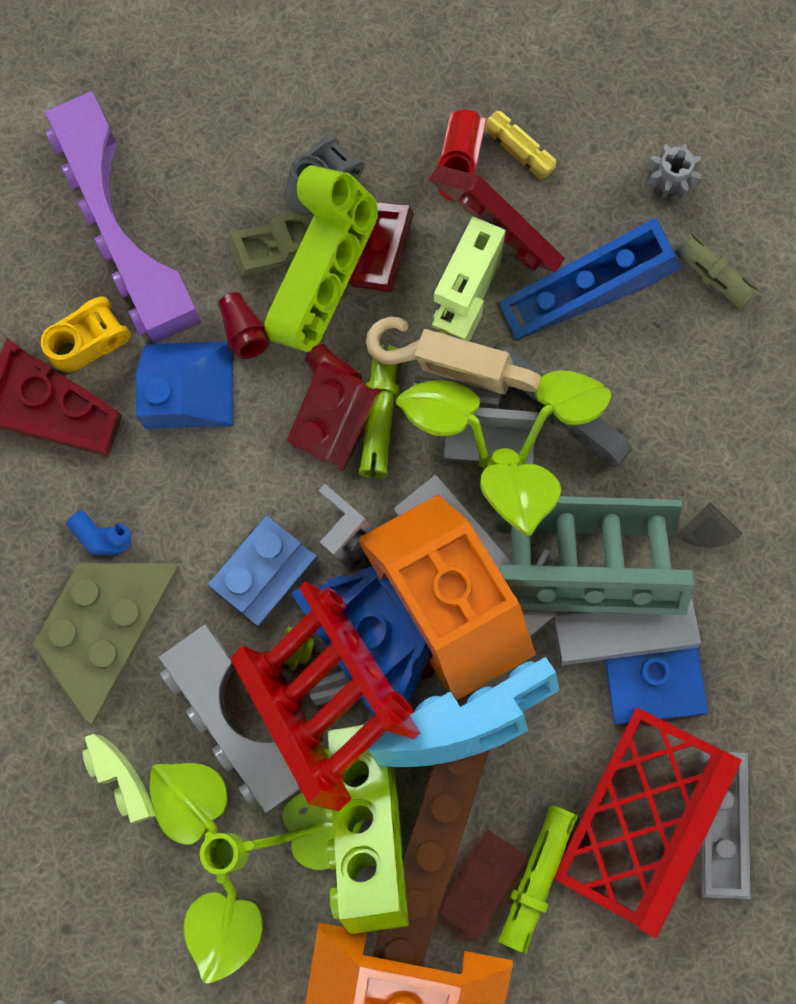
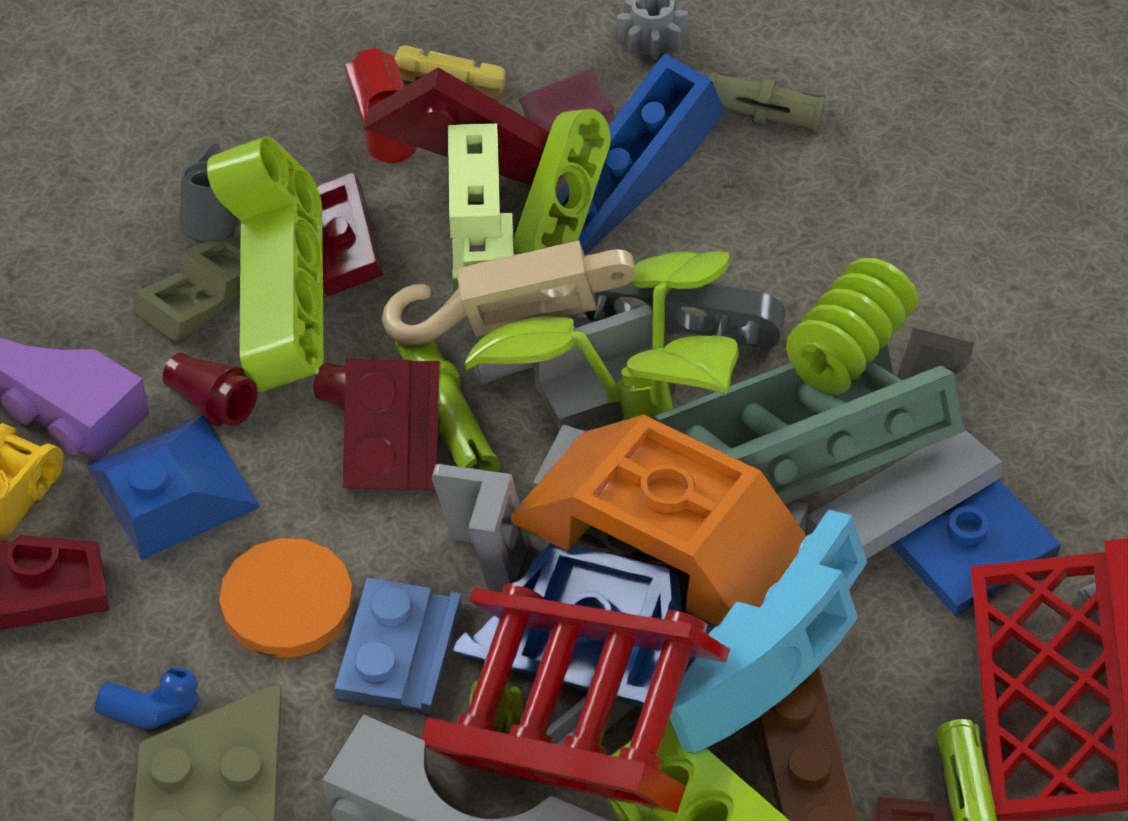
camera: 30 degrees left, 25 degrees down
none -> orange tile [219,538,353,658]
none -> lime beam [513,109,611,255]
none -> clear pink piece [519,68,614,132]
none -> lime piece [786,258,919,395]

